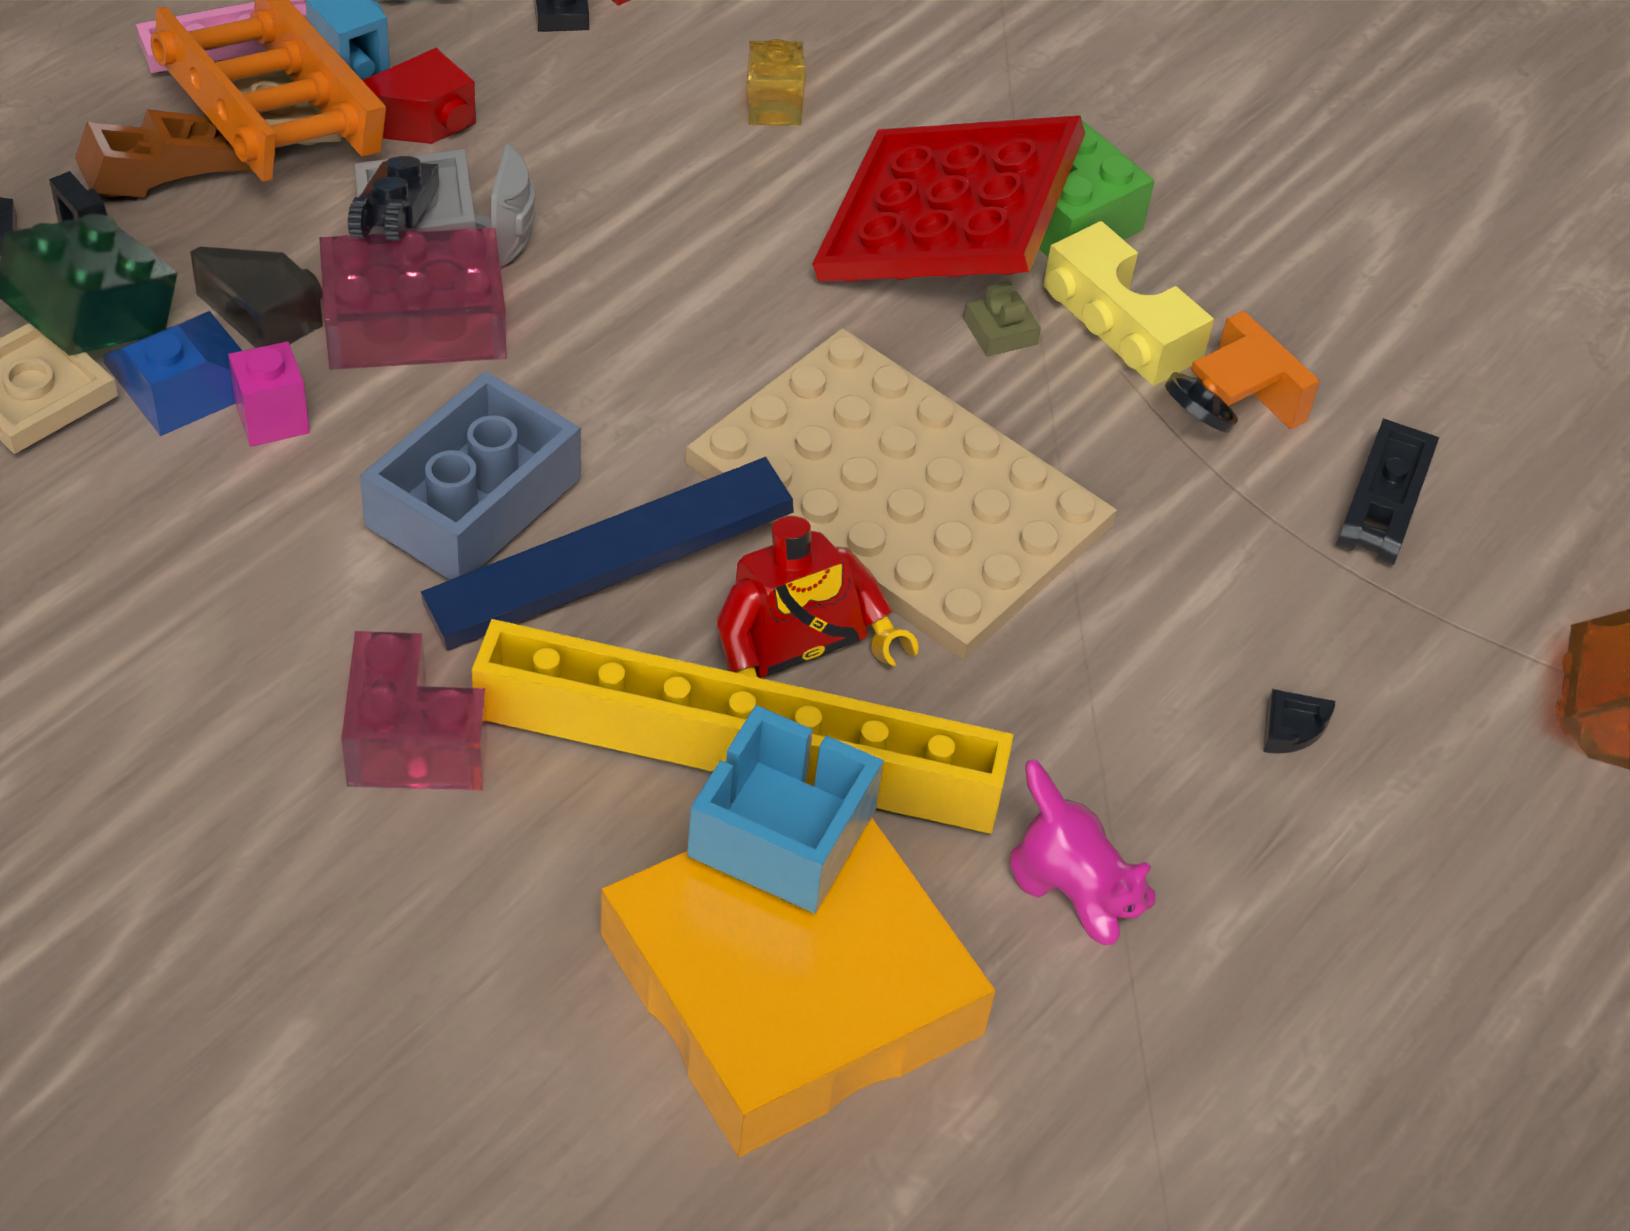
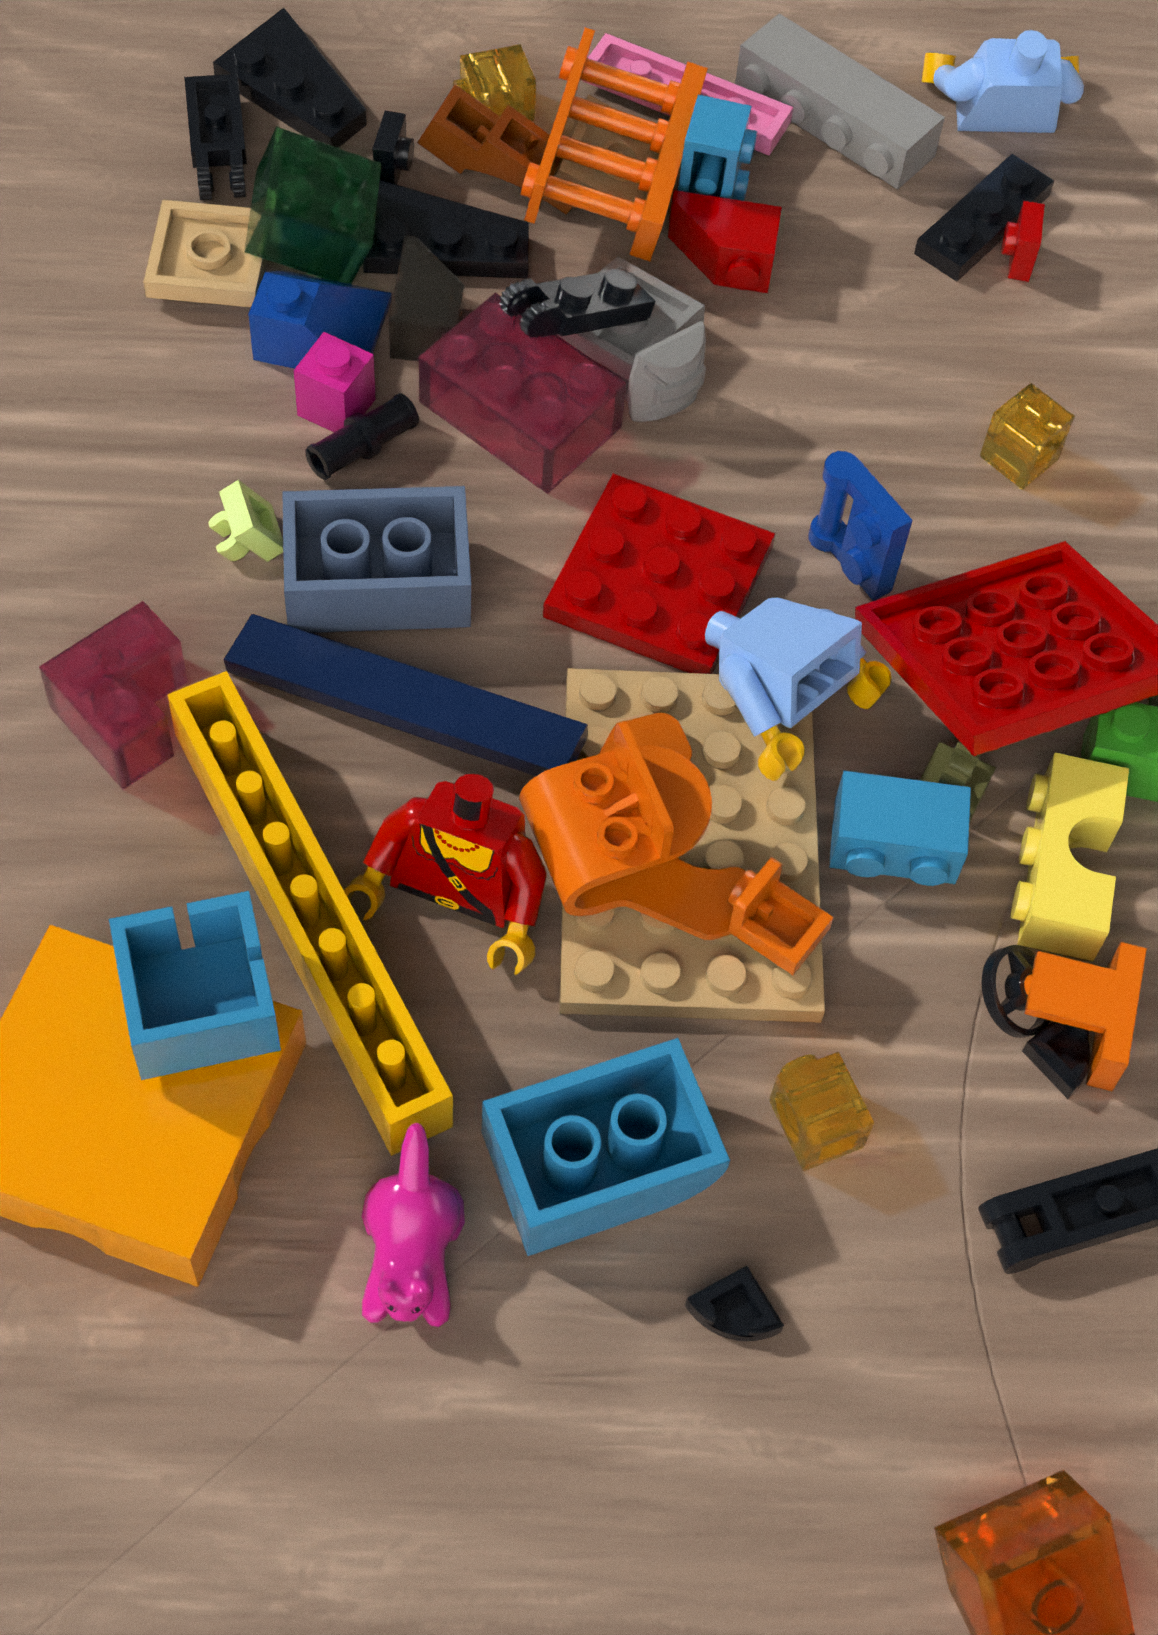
camera: 50 degrees right, 10 degrees up
none -> yellowish green tile [208,480,283,562]
none -> black pin [305,393,419,480]
none -> black wing [363,177,529,279]
none -> clear yellow brick [453,44,536,121]
none -> dark azure brick [481,1038,730,1256]
none -> orange piece [519,713,746,940]
none -> red plate [543,473,775,674]
none -> light blue torso [705,597,892,781]
none -> orange bracket [728,857,834,975]
none -> clear yellow brick [769,1052,875,1171]
none -> blue plate [808,451,913,601]
none -> dark azure brick [829,771,971,886]
none -> black tile [1022,1022,1090,1099]

